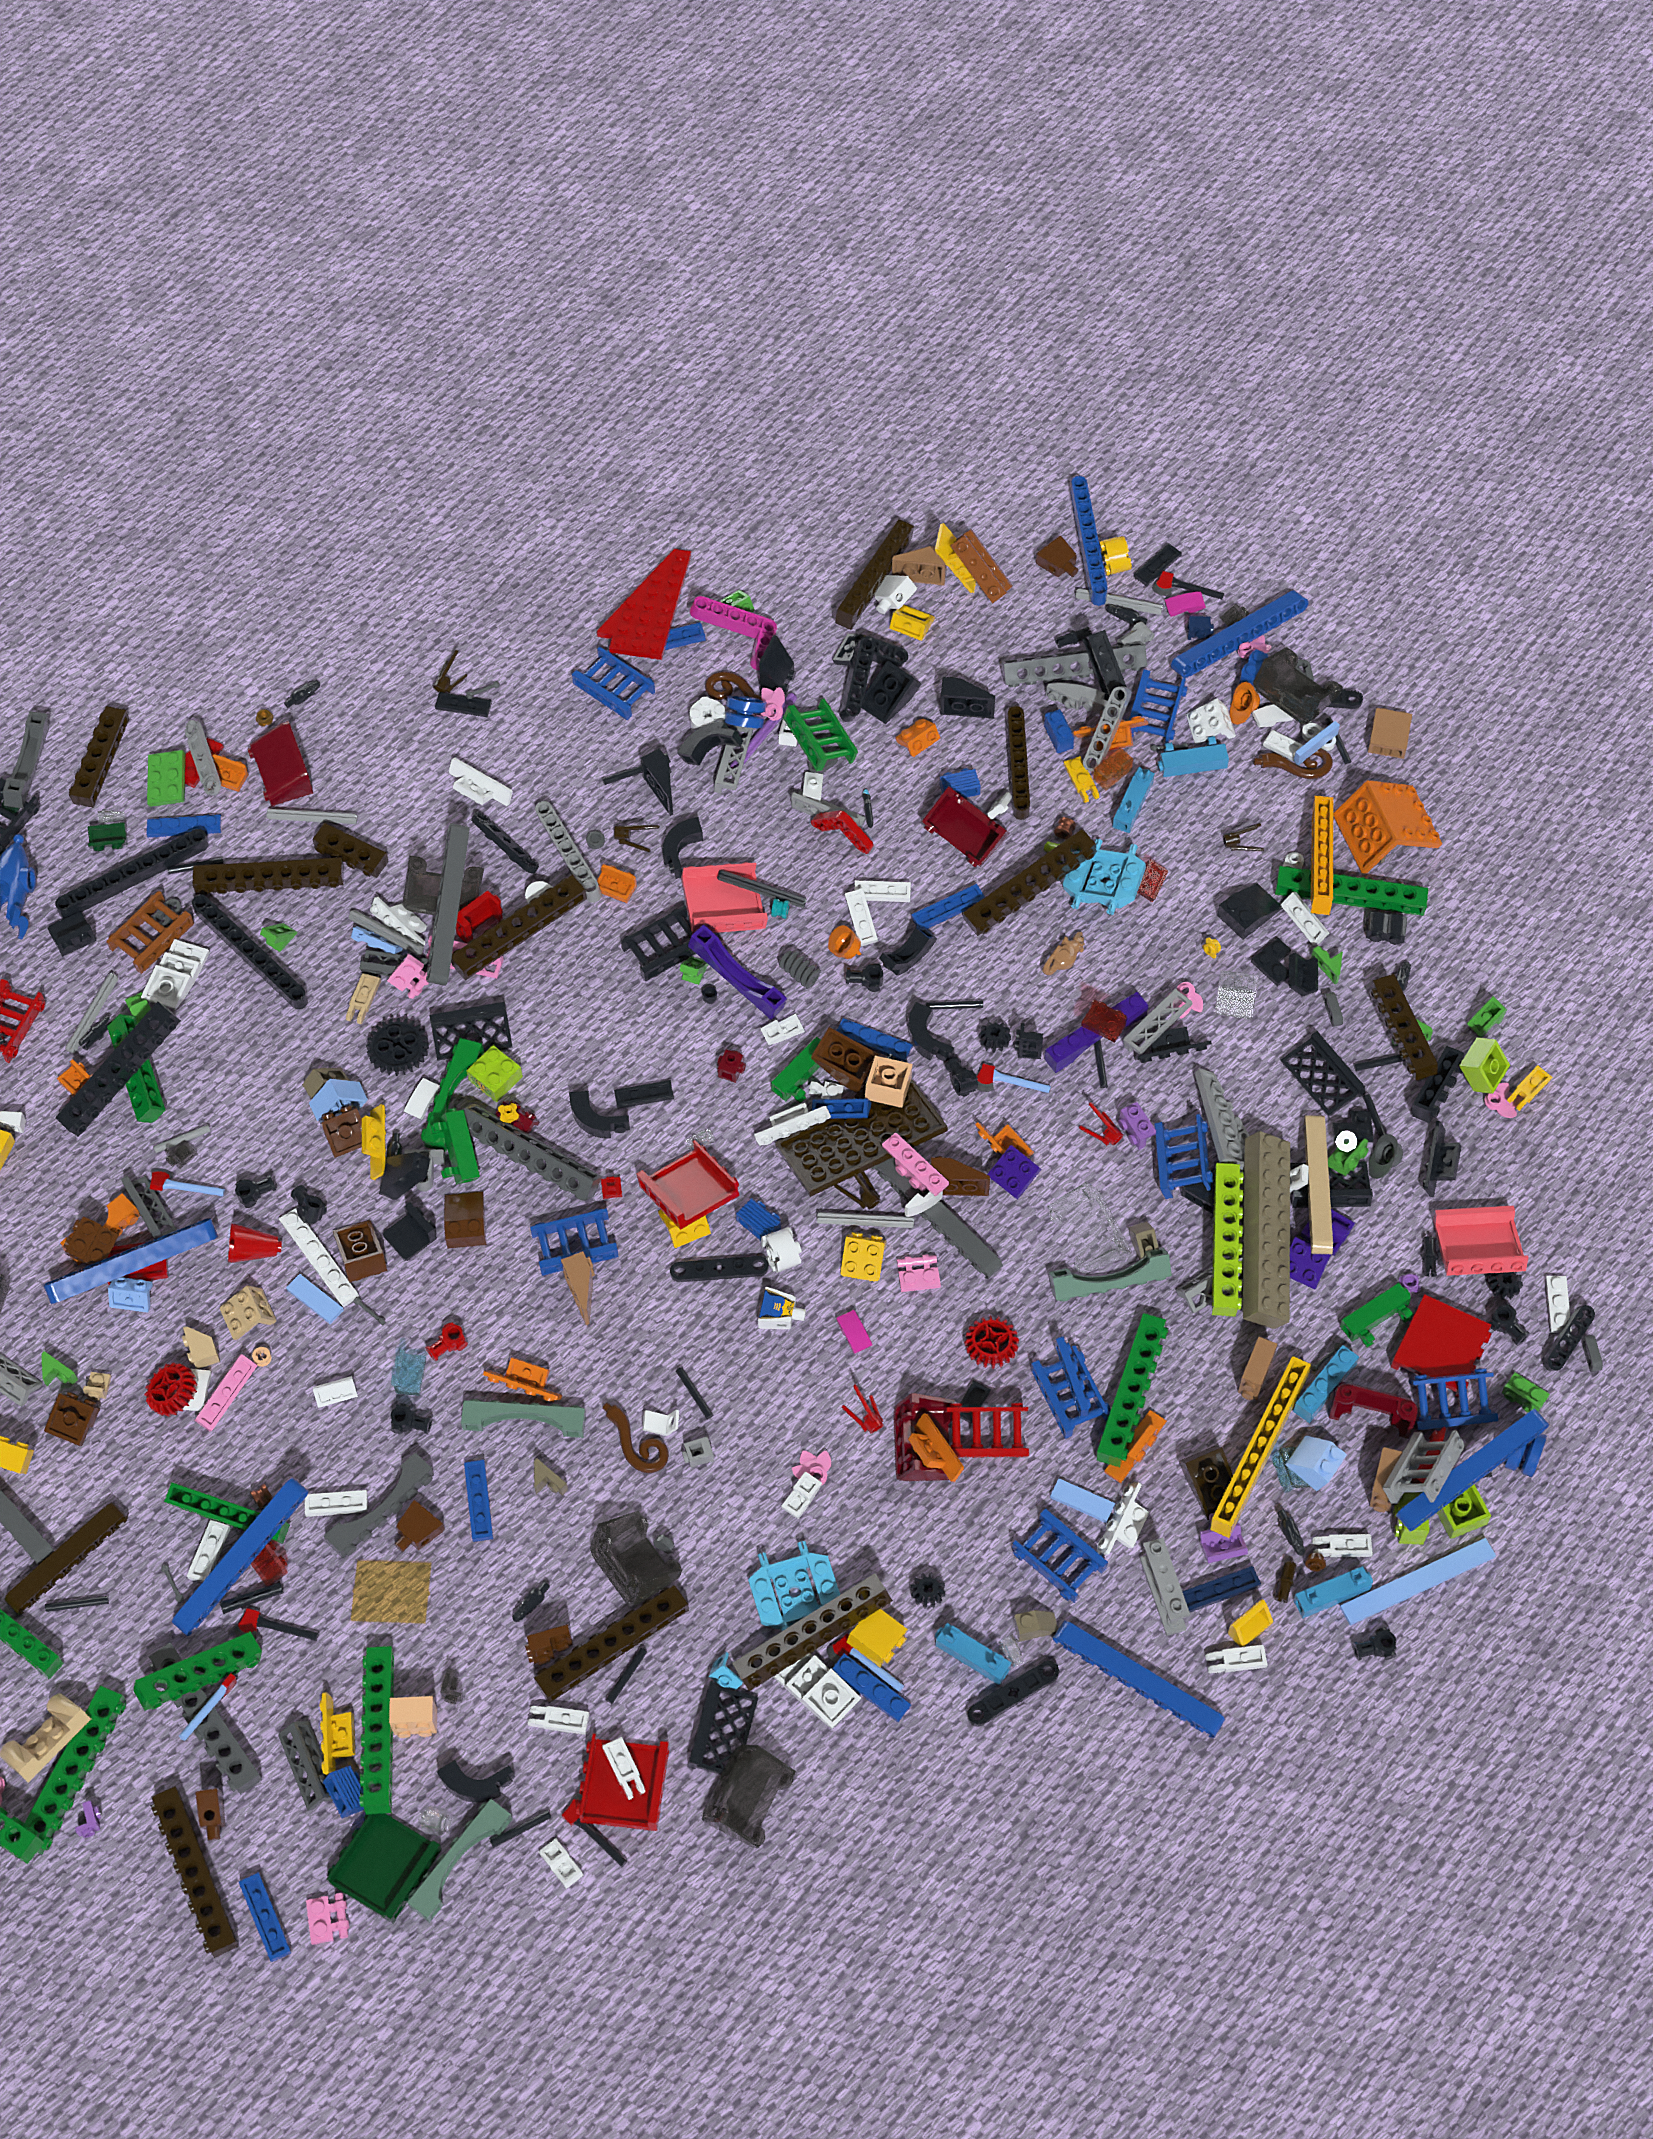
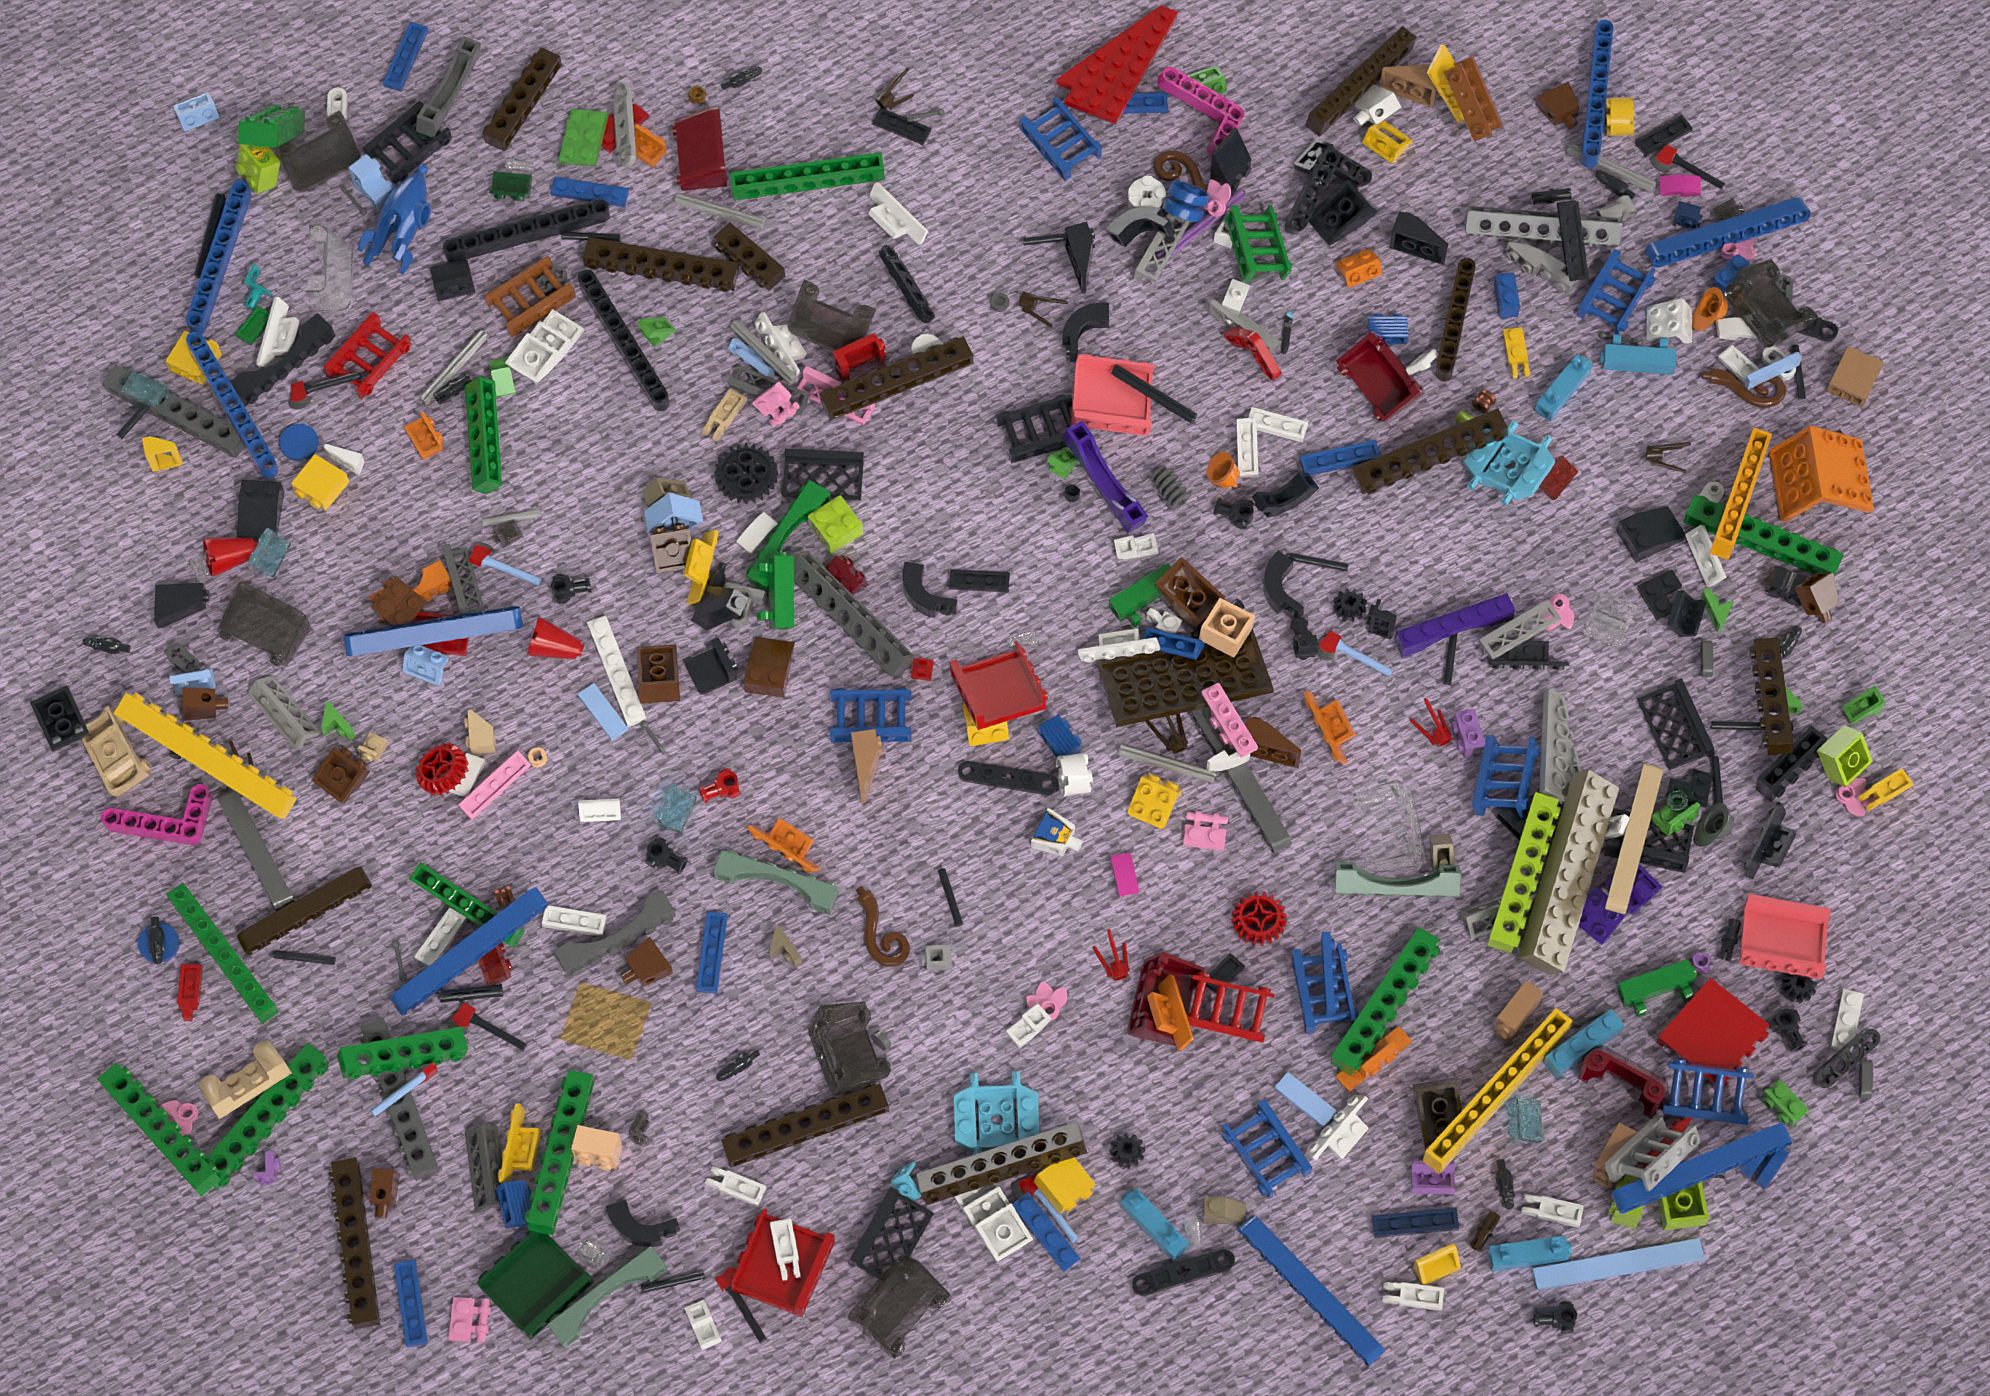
camera: 15 degrees right, 5 degrees up
black brick [55,1002,181,1137] -> none
tan bracket [220,1285,277,1340] -> none
black connector [290,1185,327,1224] -> none
dark grey beam [426,823,470,986] -> none
yellow plate [498,1103,519,1123] -> none
reddish brown plate [524,1624,573,1665] -> none
light grey beam [535,801,602,903] -> none
orange bracket [597,864,637,903] -> none
black bar [605,1648,647,1704] -> none
white bracket [642,1410,679,1436] -> none
dark red brick [717,1049,746,1083] -> none
teal wheel [771,898,790,919] -> none
blue plate [836,1018,913,1062] -> none
dark purple plate [987,1145,1042,1200] -> none
medium nougat animal [1042,932,1085,975] -> none
orange bracket [1073,716,1149,751] -> none
clear red bracket [1081,1000,1127,1043] -> none
light grey beam [1083,686,1131,771] -> none
clear orange brick [1093,748,1133,791] -> none
light grey fence [1140,1538,1190,1636] -> none
yellow plate [1202,937,1221,959] -> none
light blue slope [1285,1436,1347,1491] -> none
reddish brown plate [1305,1553,1326,1572] -> none
none -> green brick [730,152,885,201]
none -> torso [1795,572,1839,623]

